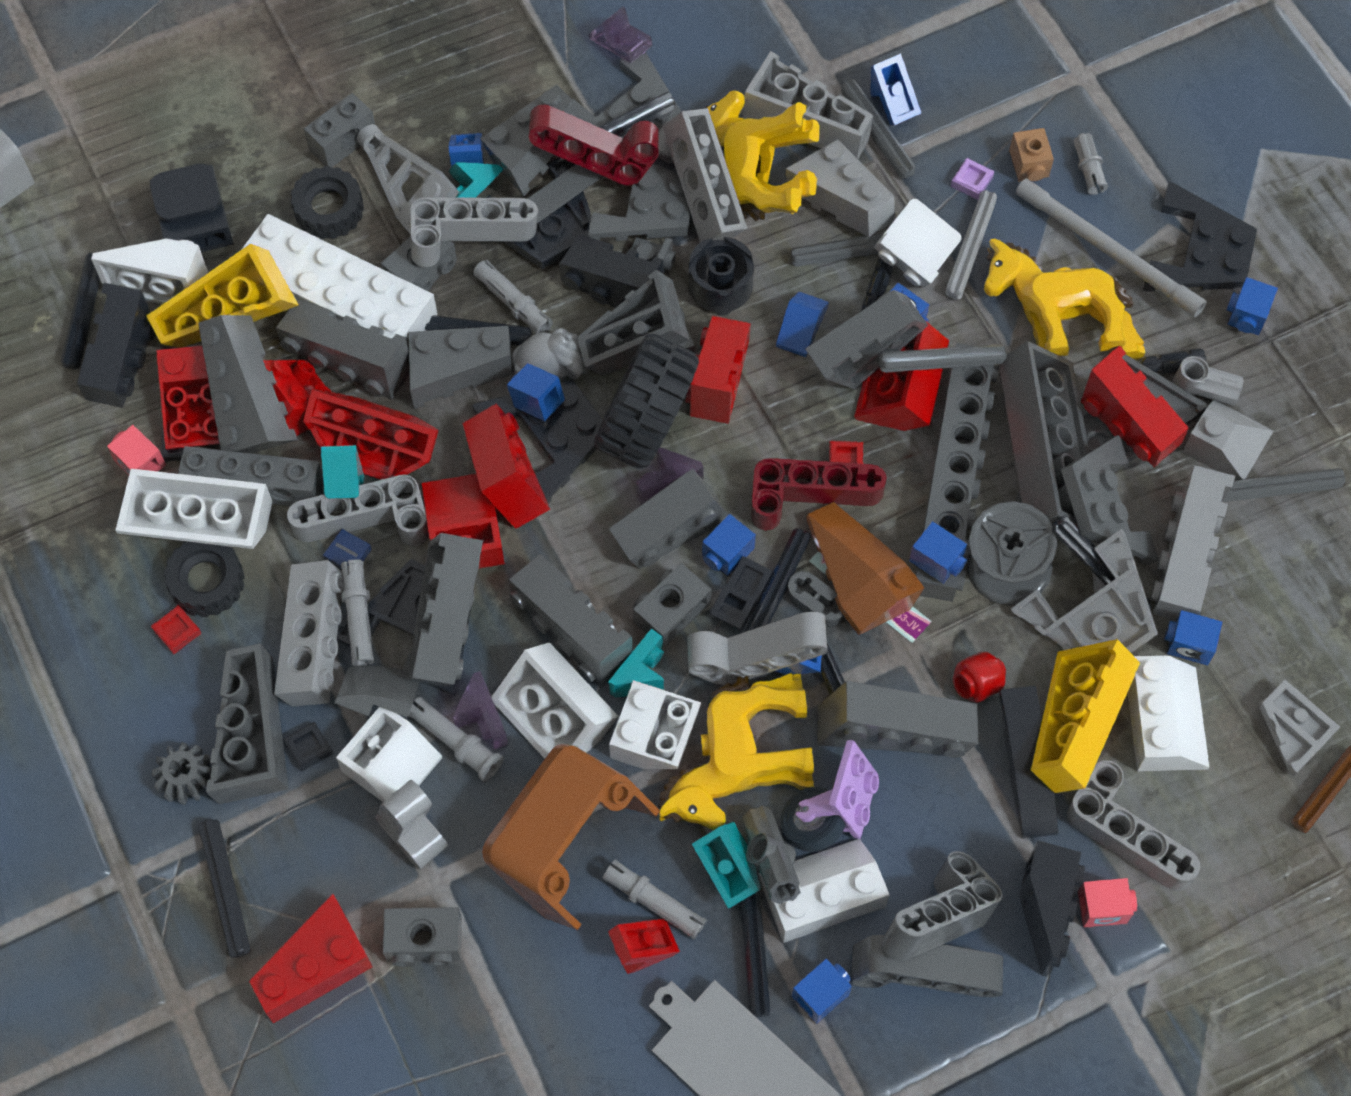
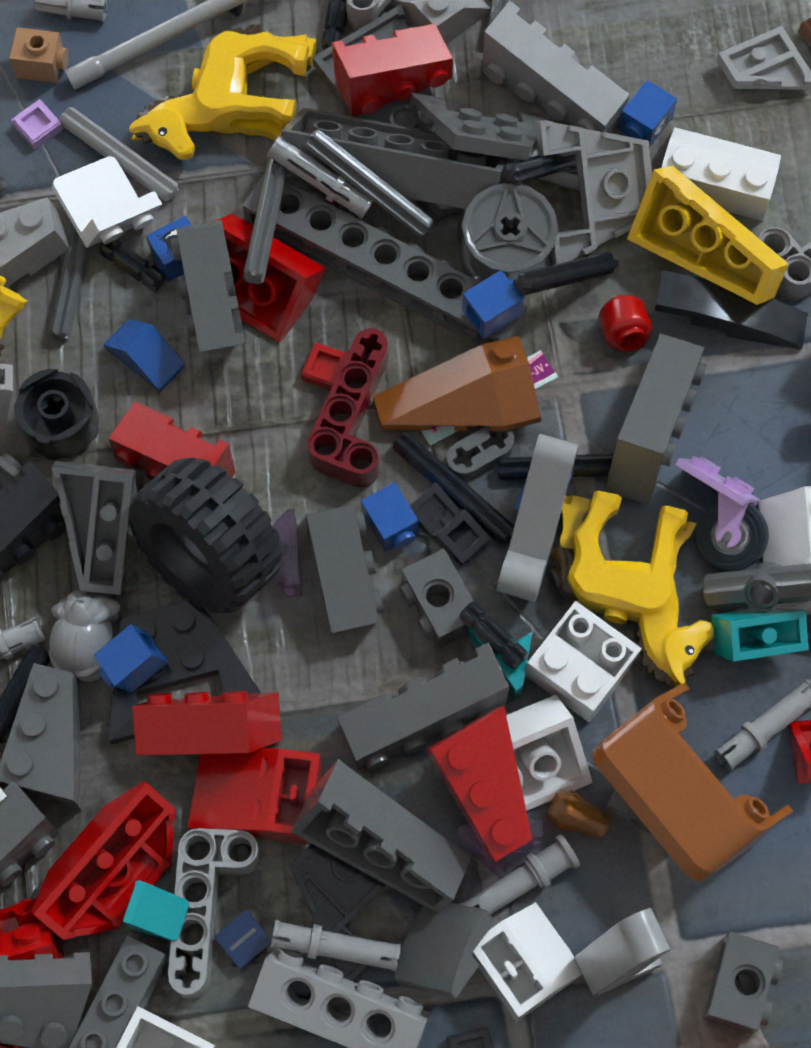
camera: 70 degrees left, 5 degrees up
none -> light grey pin [267,136,373,219]
none -> dark grey axle [305,130,433,237]
none -> red wedge [426,706,533,862]
none -> black axle [460,601,528,670]
none -> black axle [513,252,619,296]
none -> clear orange cone [546,789,611,840]

